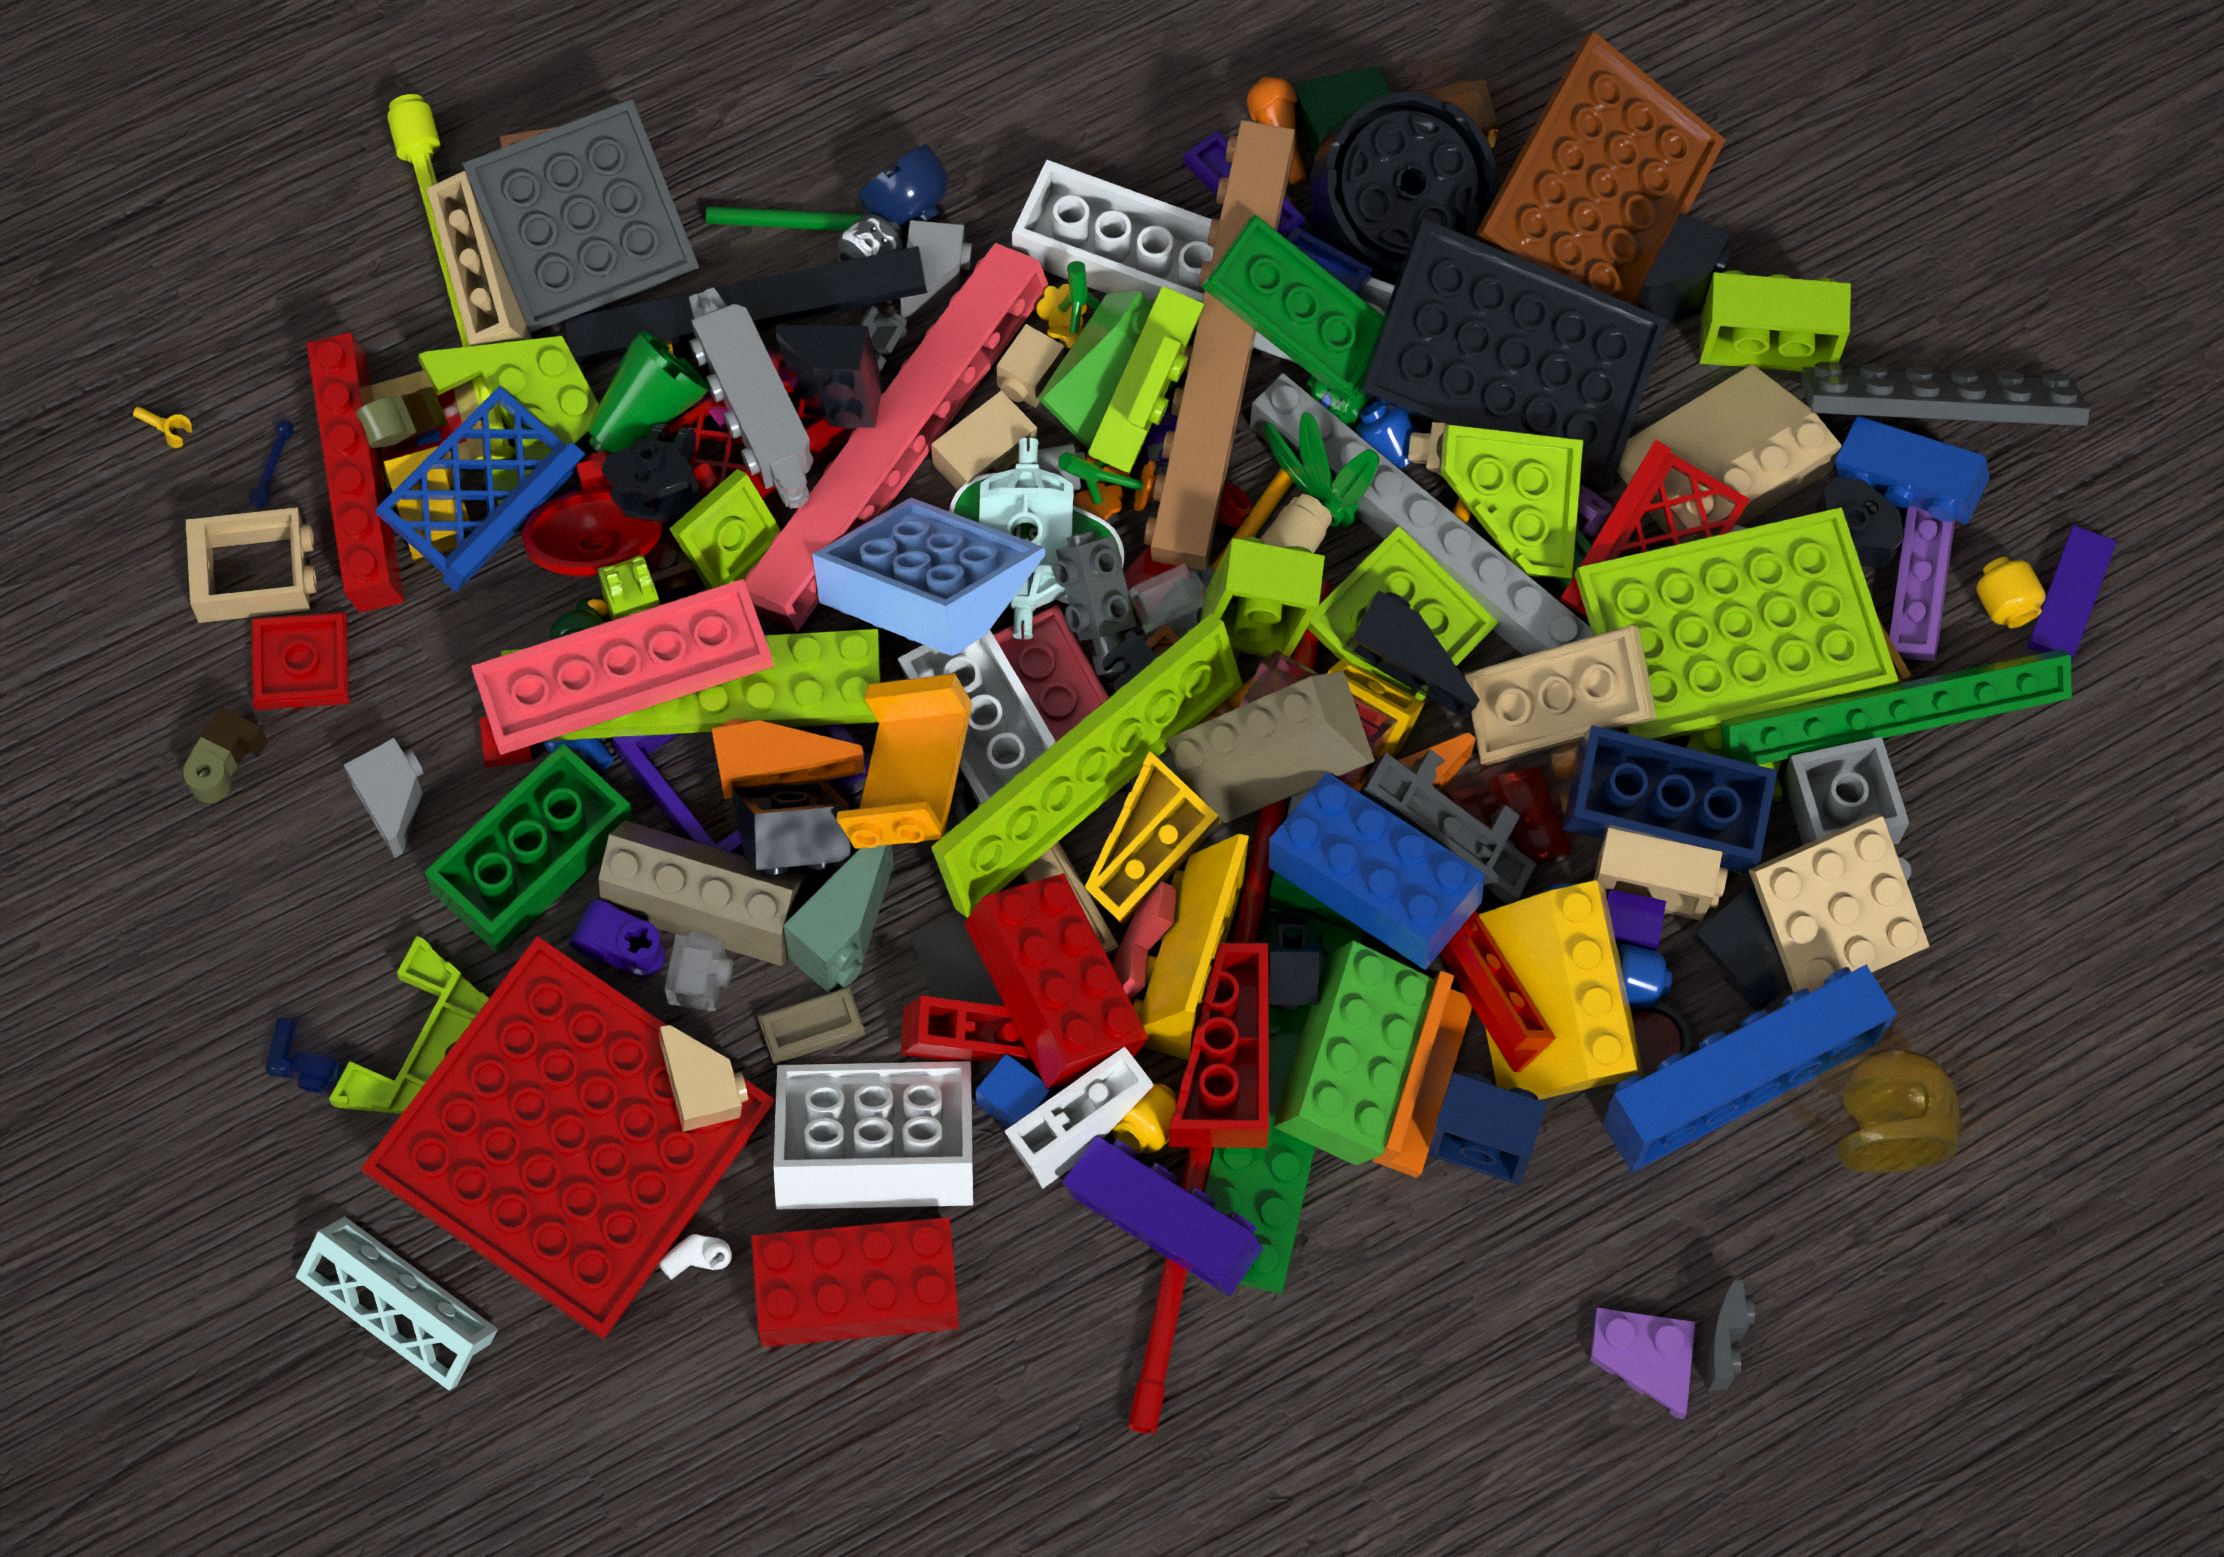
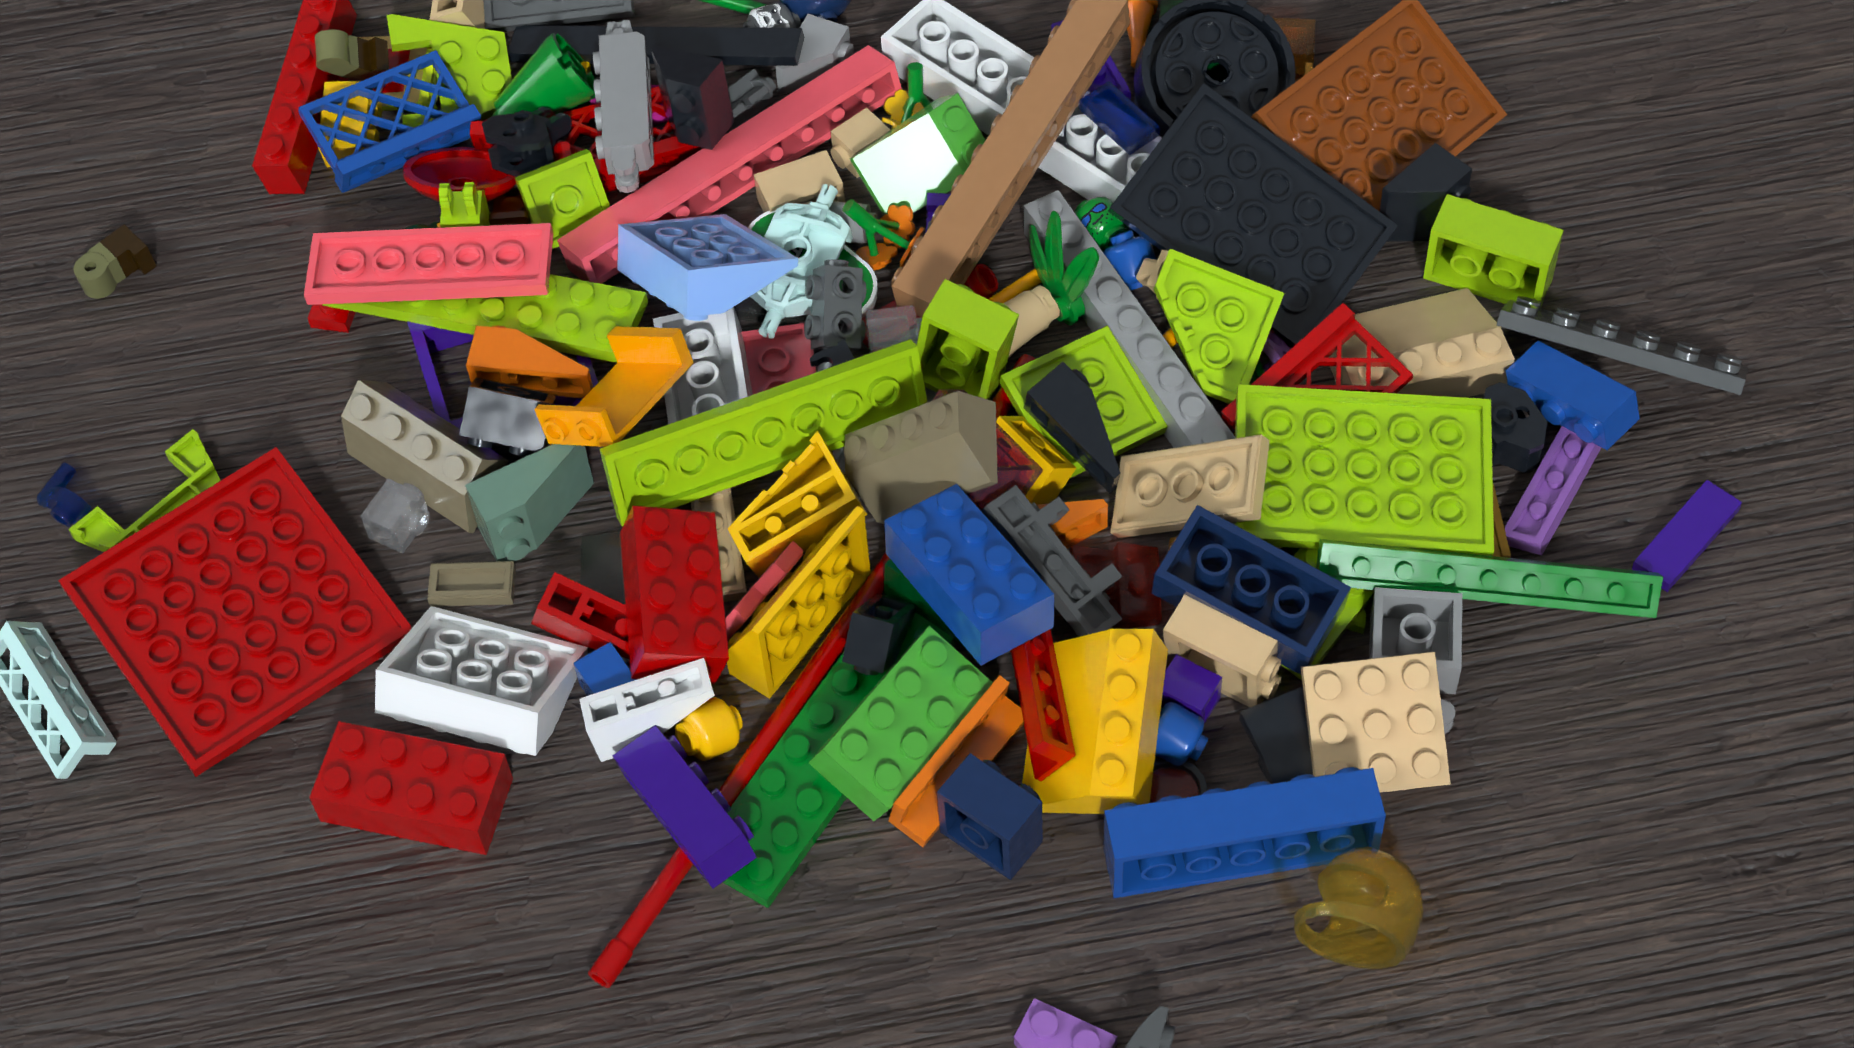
camera: 25 degrees right, 10 degrees down
yellow hand [133,406,192,448] -> none
tan window [186,507,317,623] -> none
clear blue hinge [249,420,294,508] -> none
red tile [252,612,350,710] -> none
light grey slope [344,738,424,858] -> none
green brick [424,743,634,954] -> none
blue arm [544,738,614,773] -> none
dark purple piece [568,899,666,978] -> none
tan slope [659,1025,748,1132] -> none
white arm [659,1234,732,1280] -> none
lime bracket [1088,287,1205,474] -> none
red wedge [1169,943,1269,1148] -> none
green tile [1201,214,1384,400] -> none
yellow head [1976,557,2046,629] -> none

